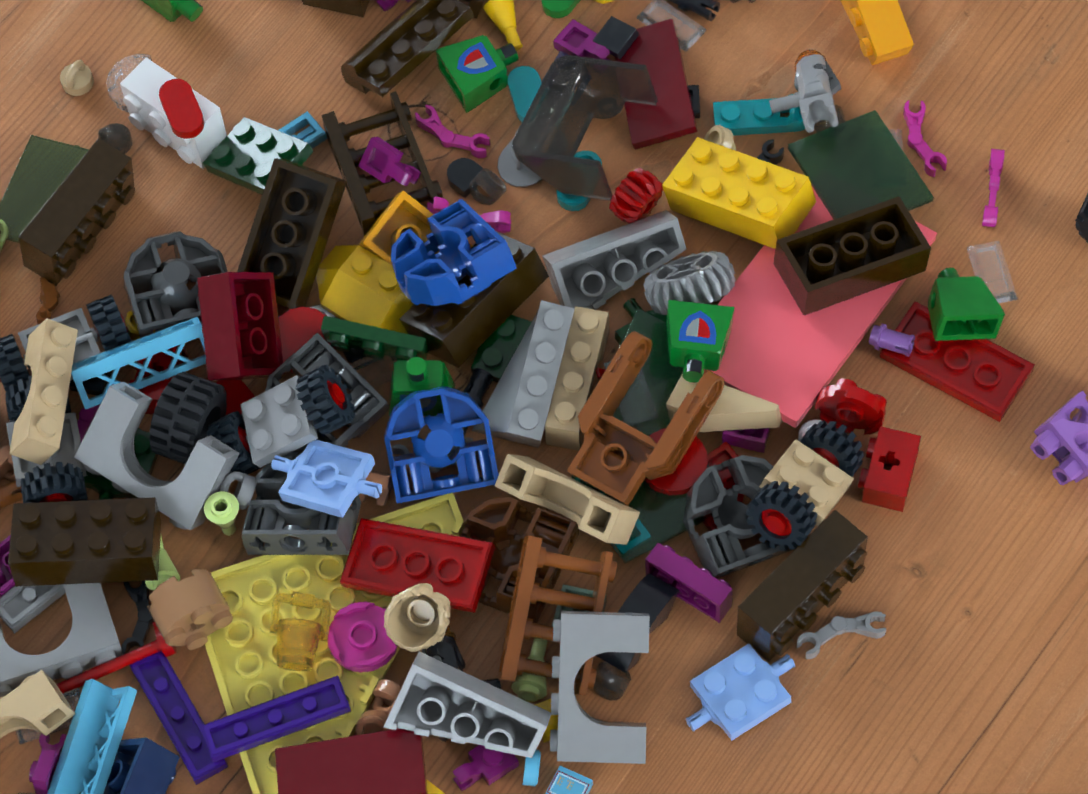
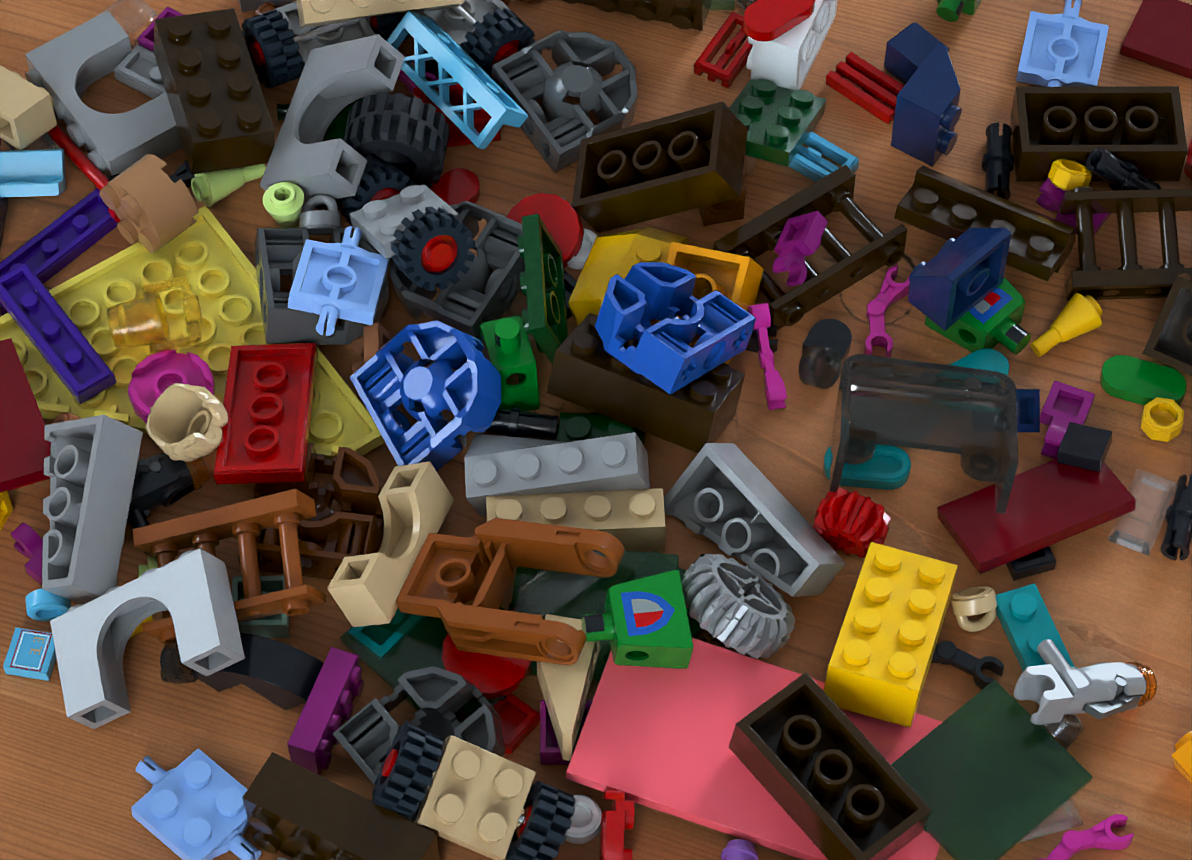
camera: 70 degrees right, 5 degrees down
dark red brick [197,272,285,381] -> none
none -> red tile [694,11,753,88]
none -> red tile [825,52,904,125]
none -> dark blue panel [884,22,949,84]
none -> dark blue slope [891,42,962,167]
none -> dark blue slope [908,228,1011,331]
none -> black pin [982,123,1014,200]

